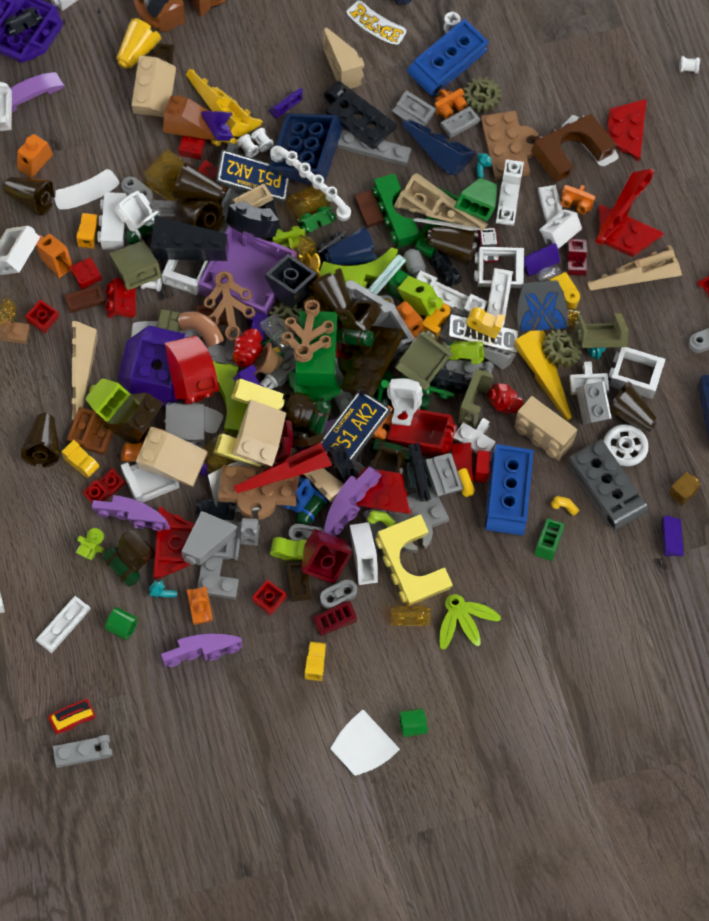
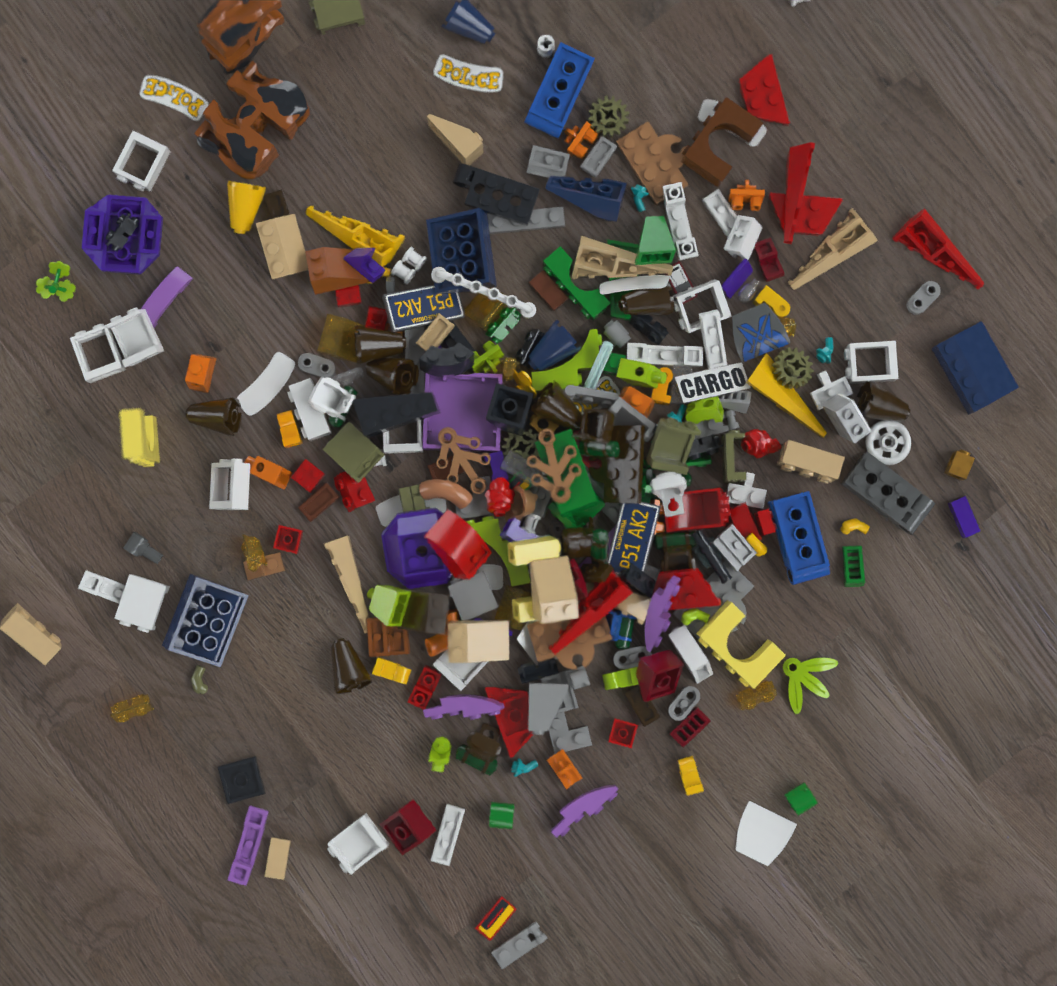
camera: 20 degrees left, 20 degrees up
dark purple slope [268,88,303,119] -> none
yellow leg [466,307,506,339] -> none
olive panel [574,313,629,348] -> none
none -> dark red slope [379,799,436,855]

